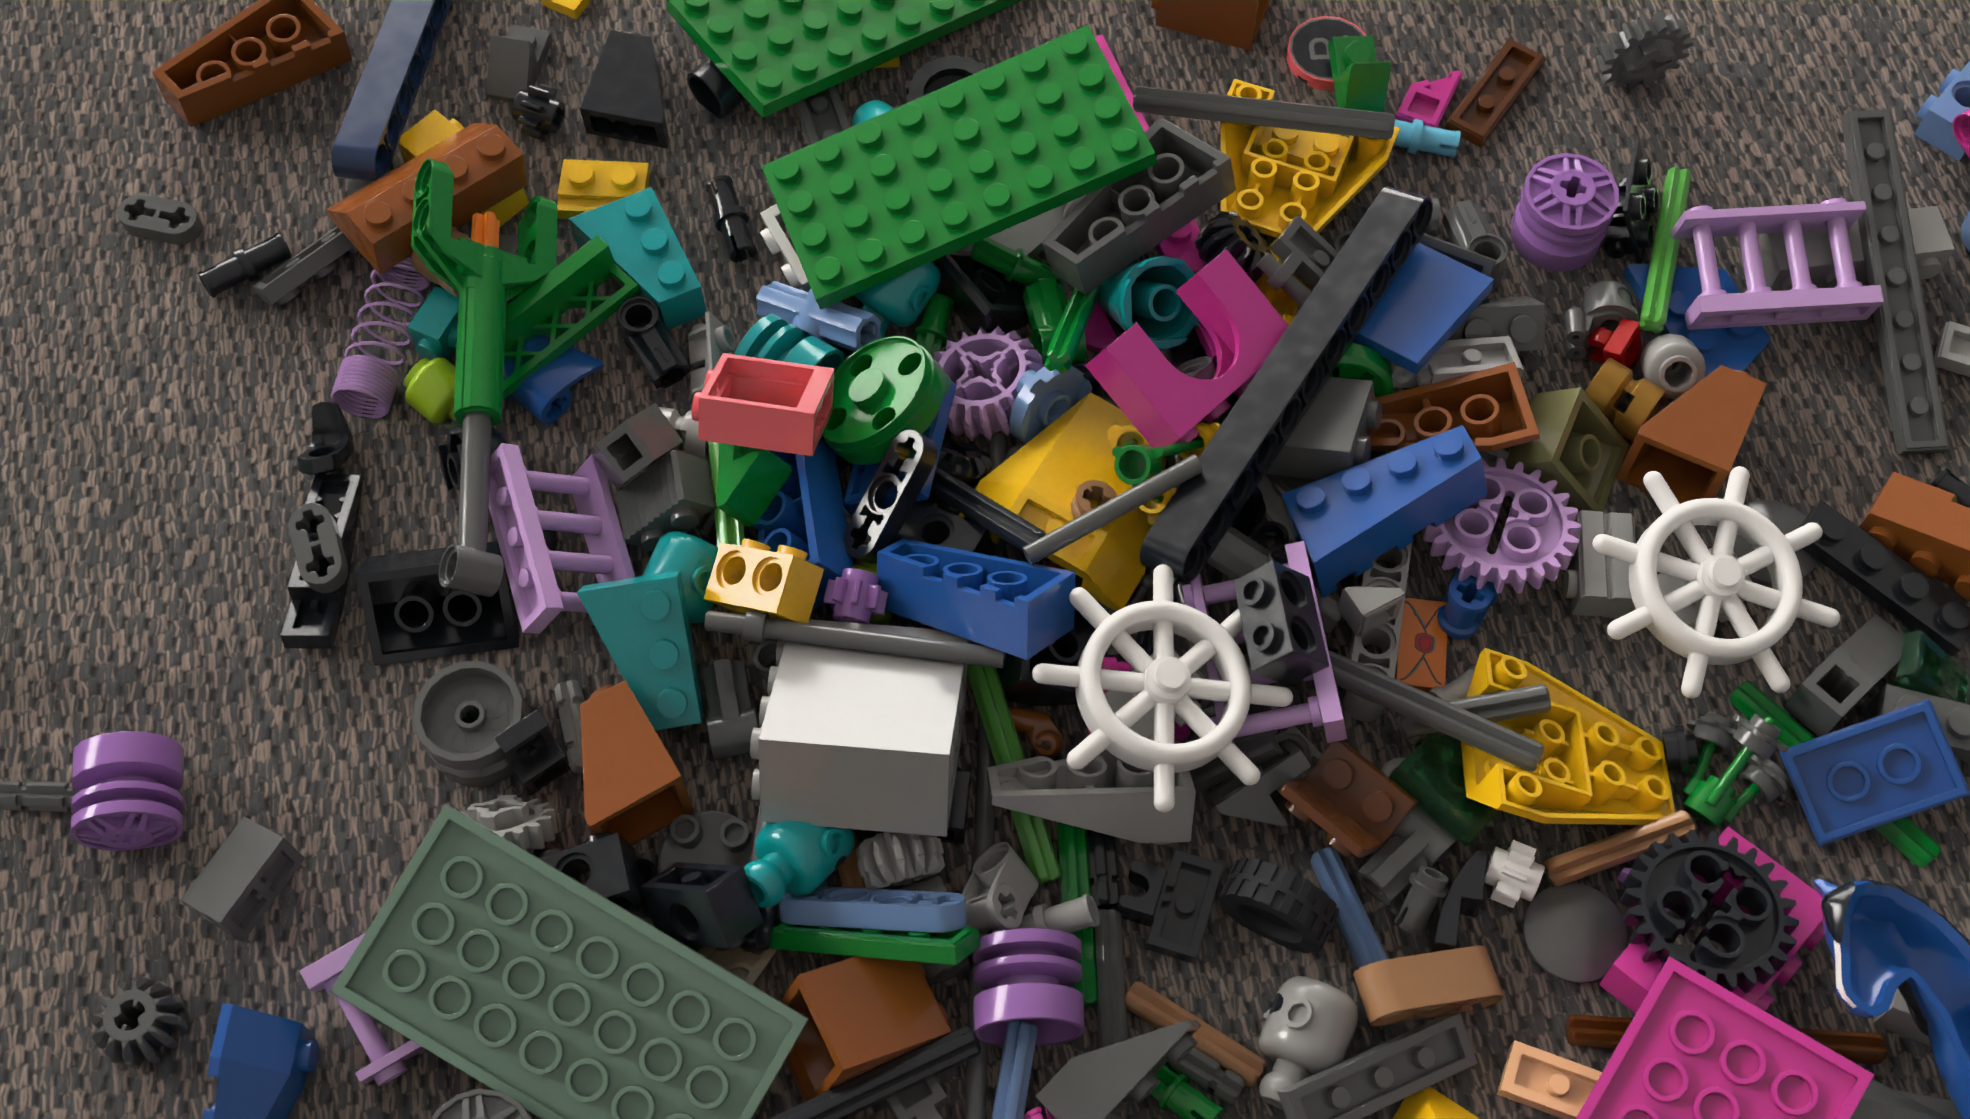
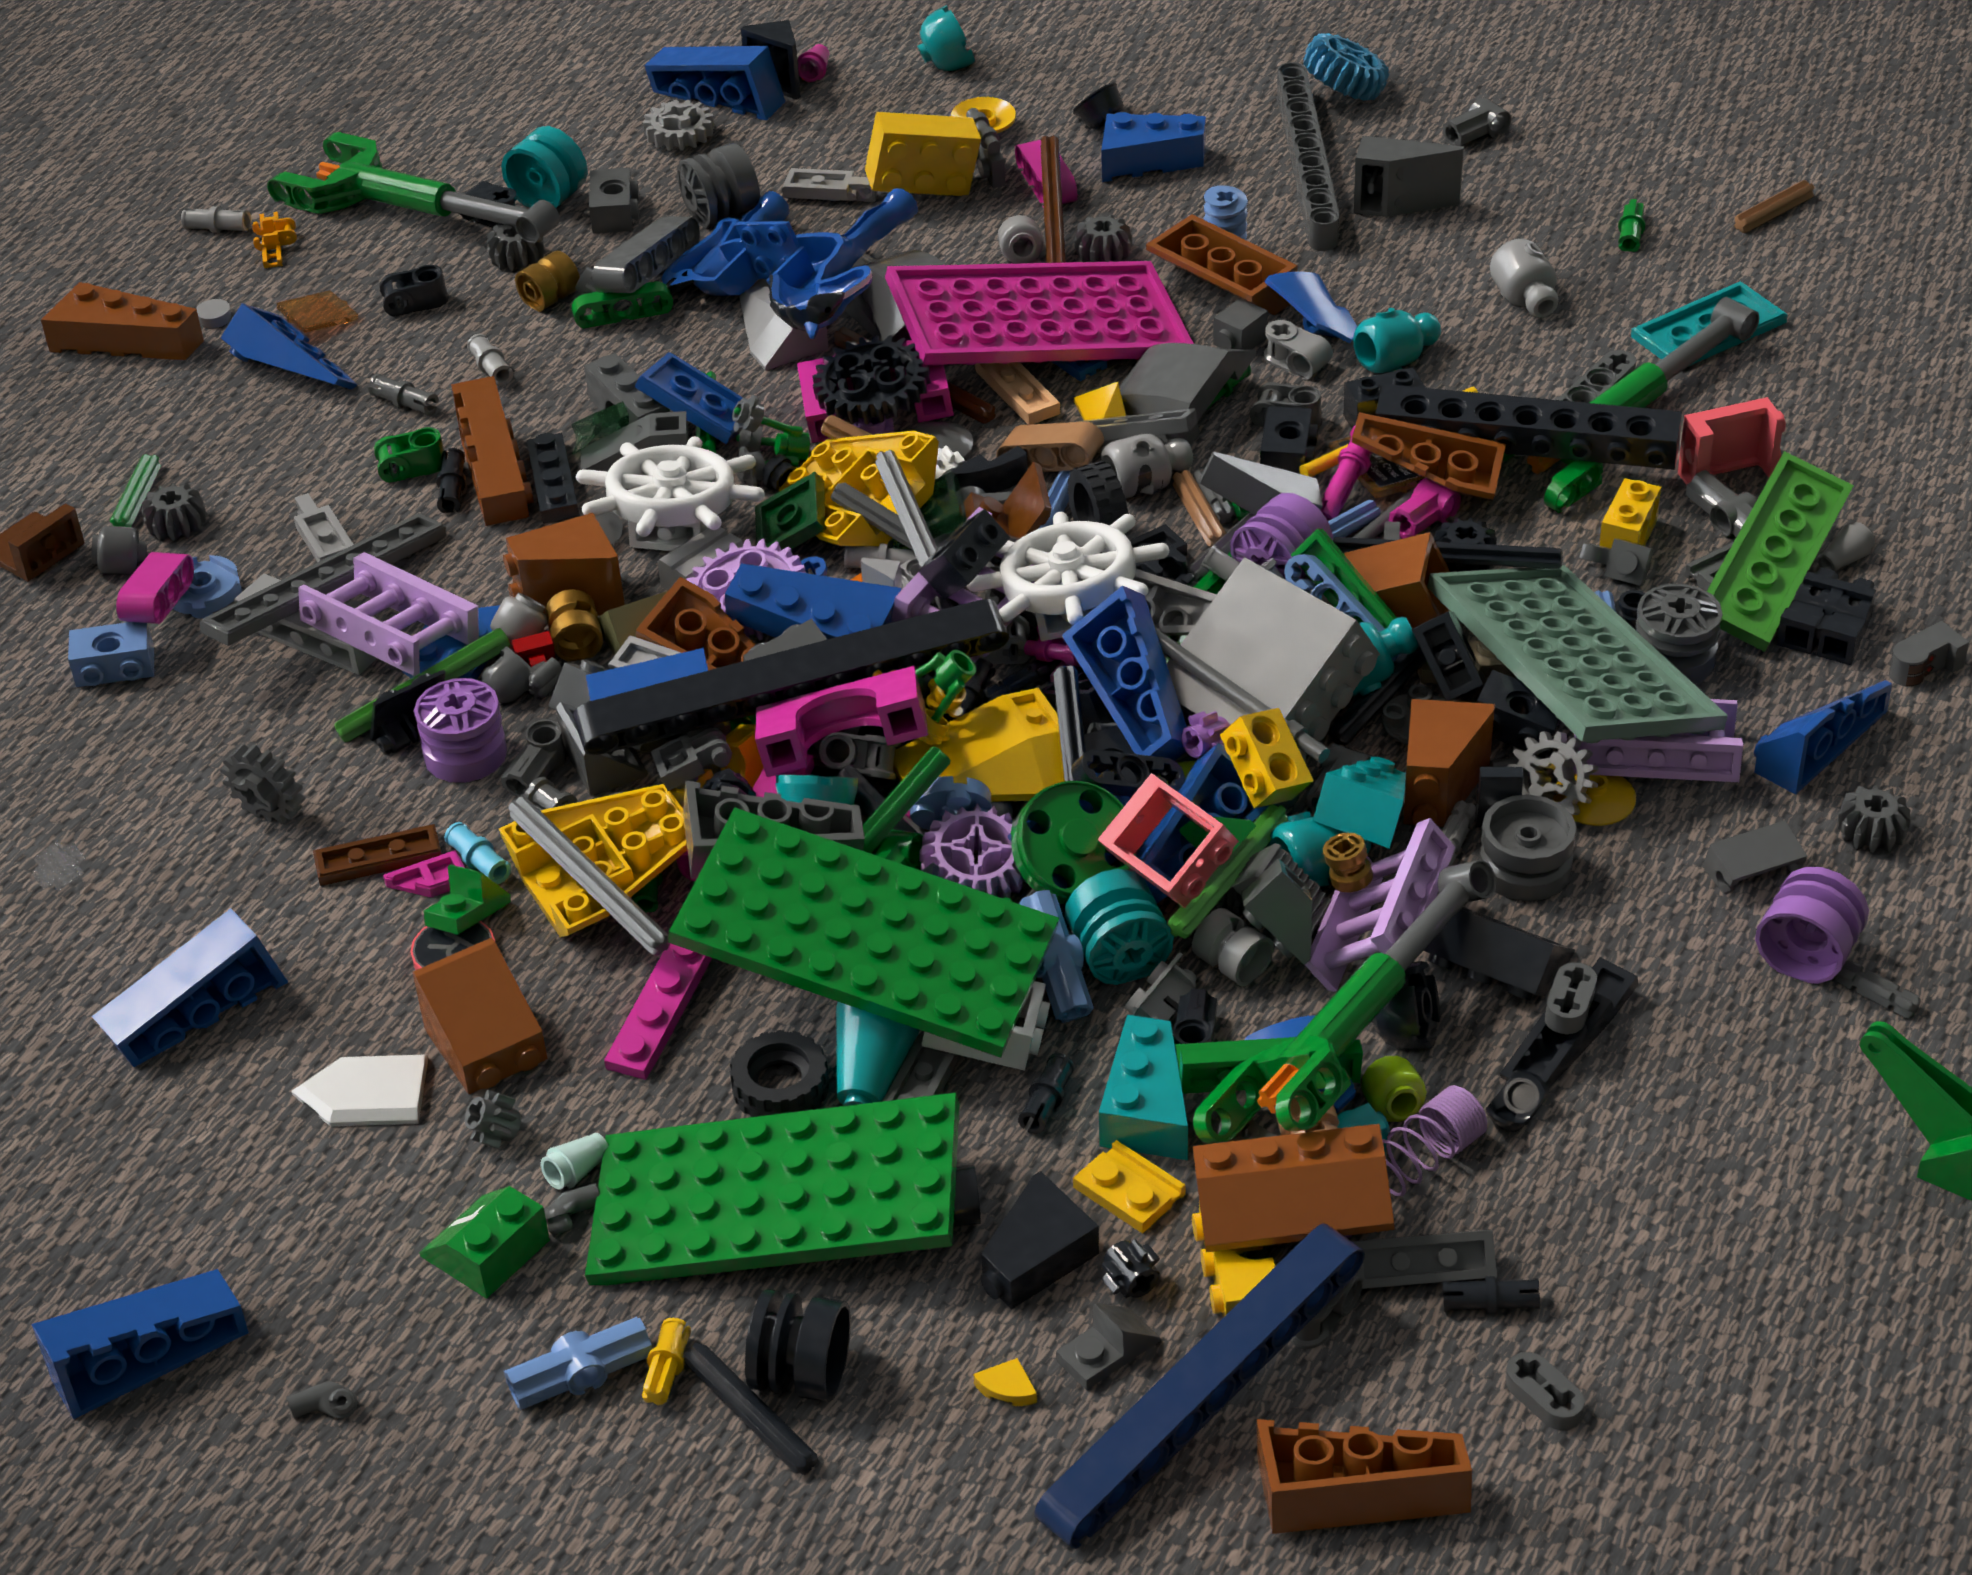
camera: 140 degrees left, 20 degrees down
dark grey bar [1022,454,1203,565] -> none
medium nougat bush [1070,480,1117,527] -> none
dark grey pin [1394,866,1449,936] -> none
none -> dark green plate [755,472,826,550]
none -> pearl gold wheel [1323,833,1373,893]

